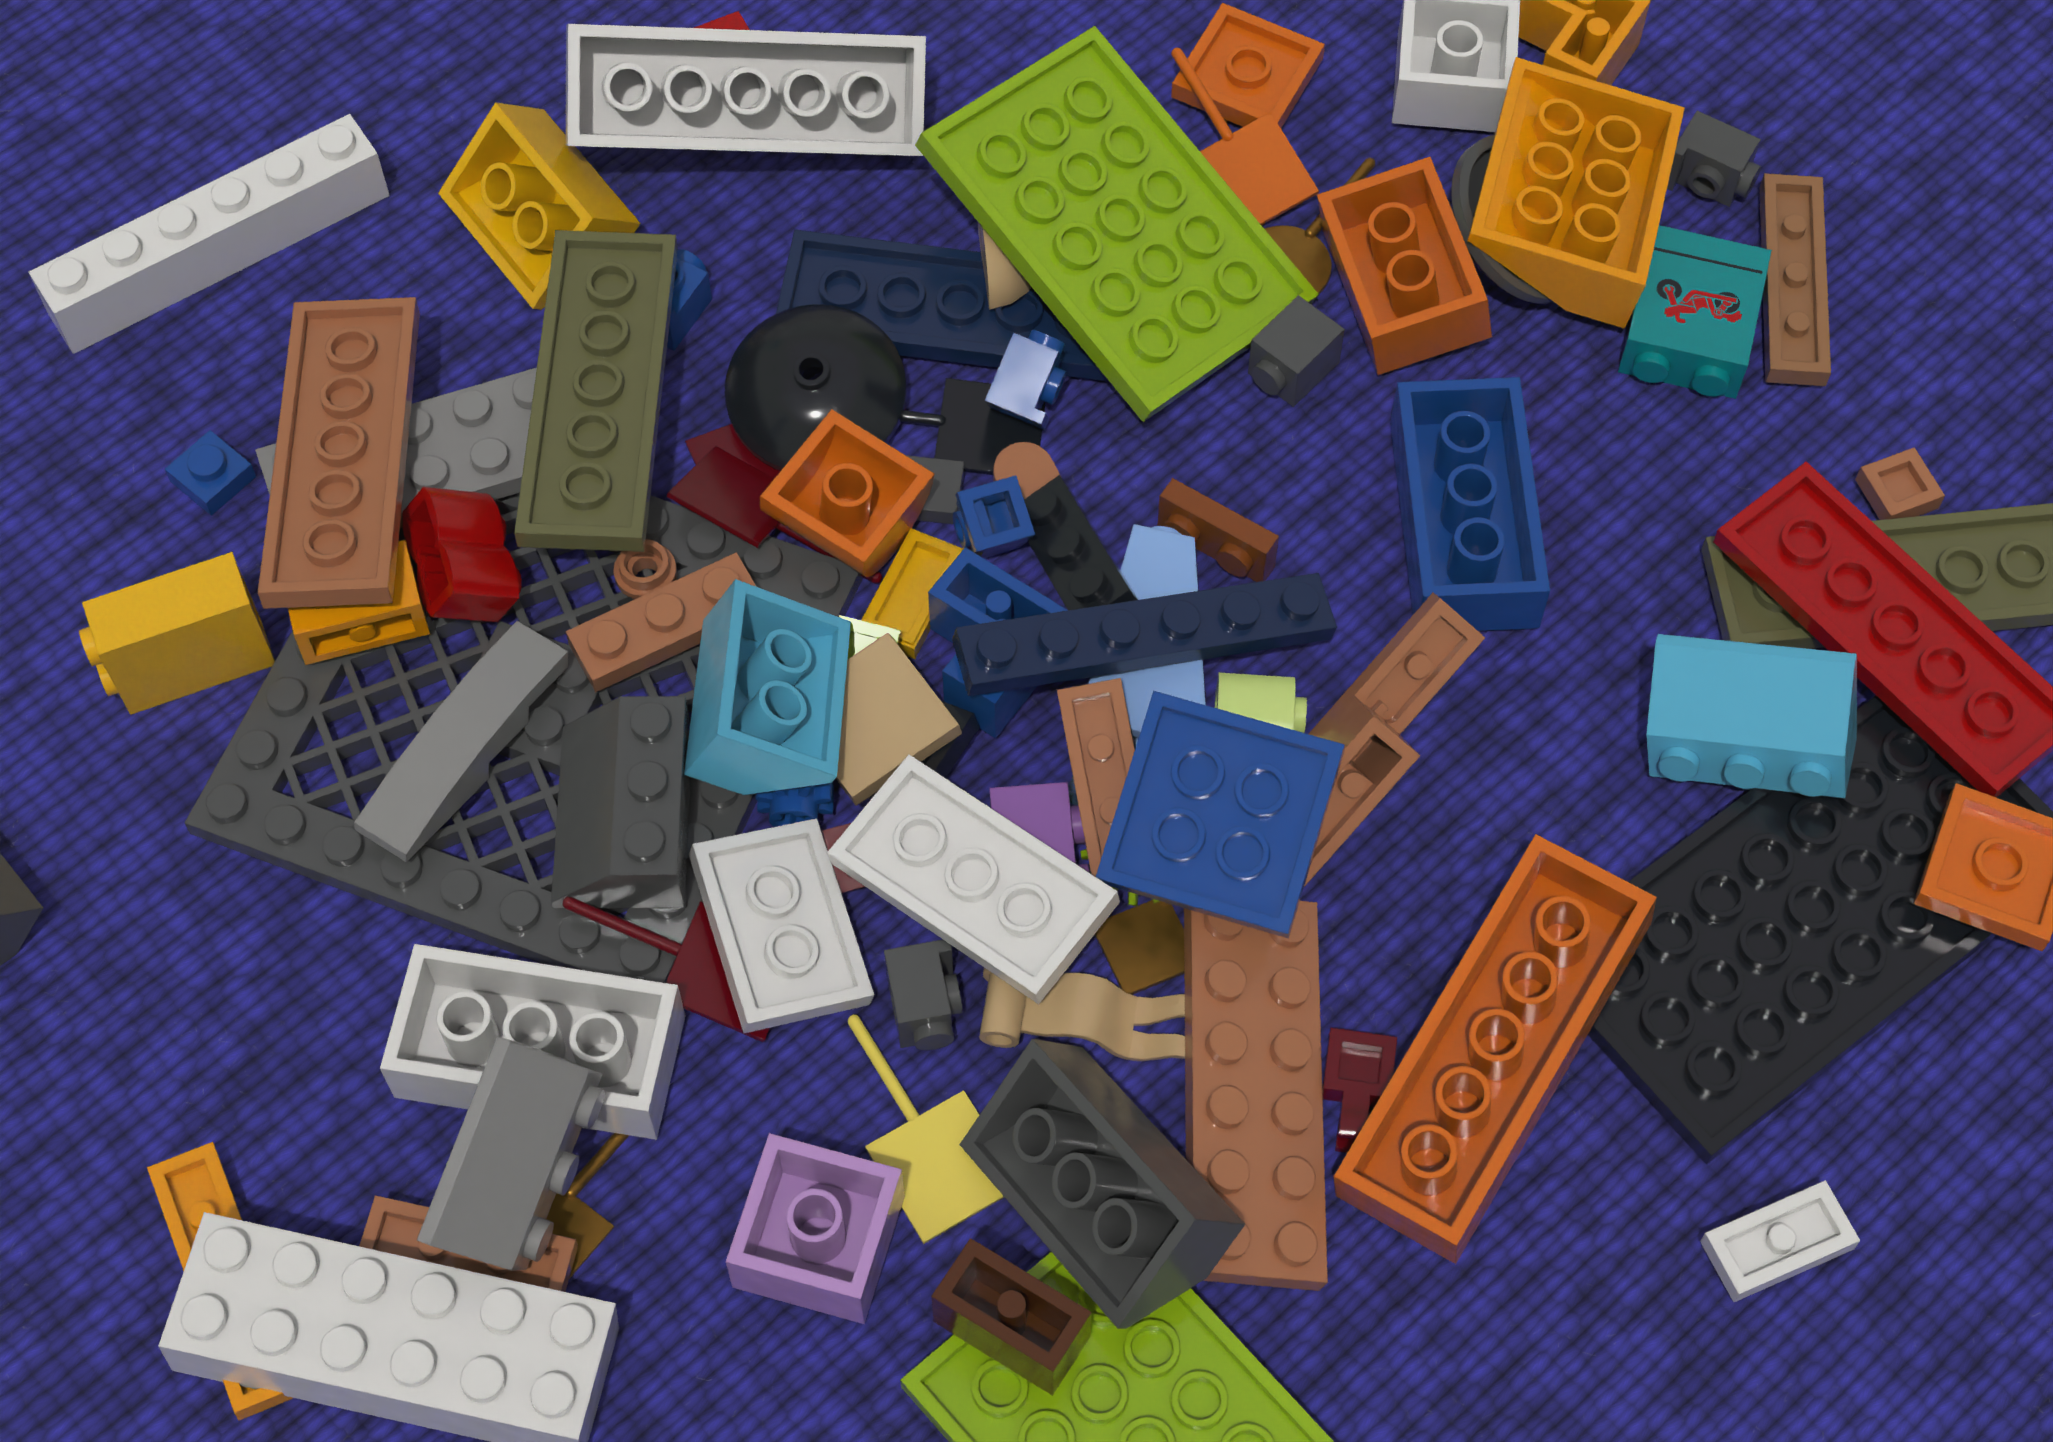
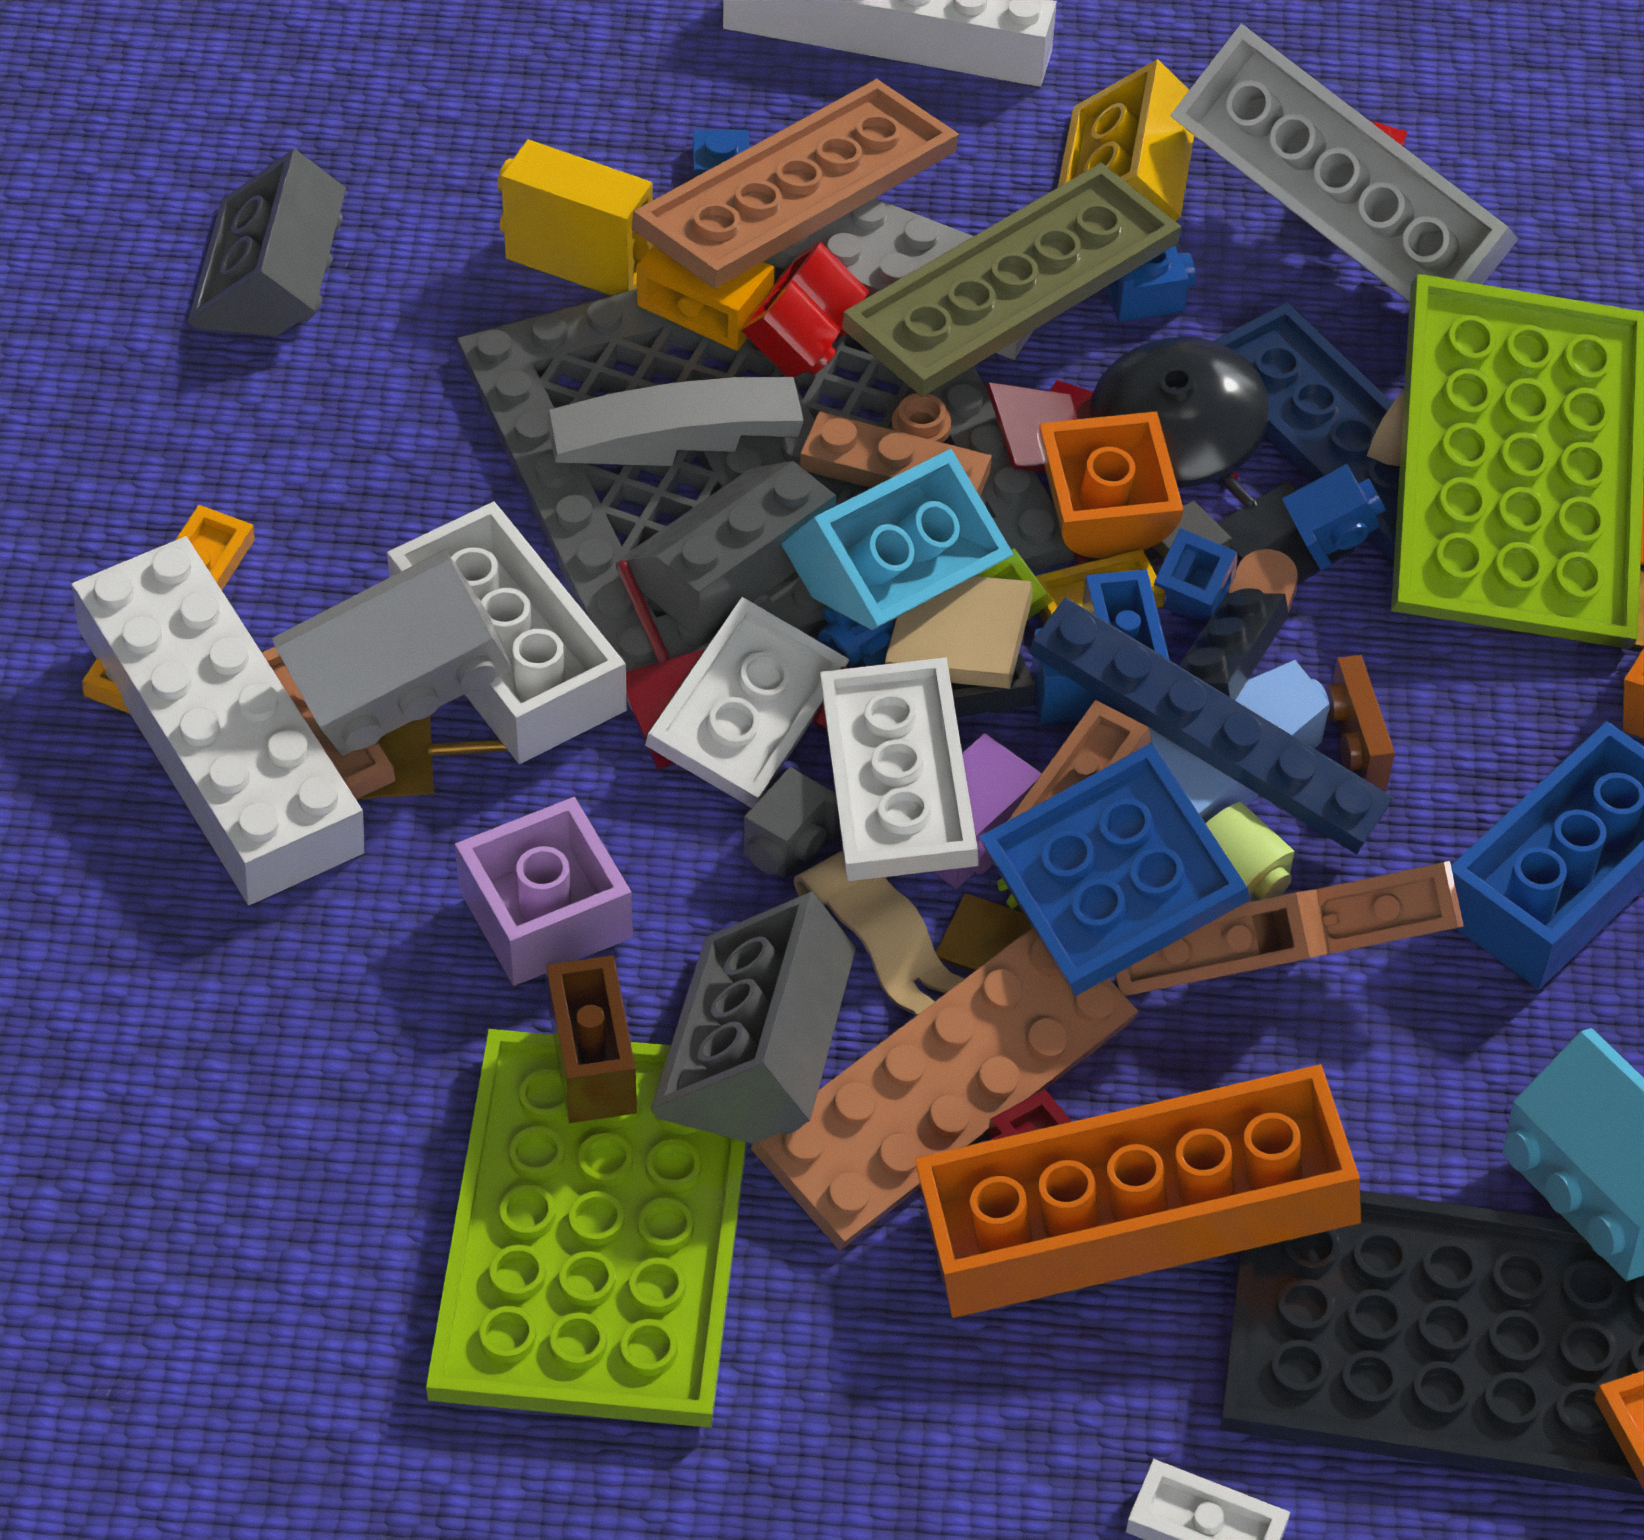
camera: 45 degrees right, 10 degrees down
light yellow piece [847,1015,1005,1244] -> none
dark grey brick [1248,295,1345,407] -> none

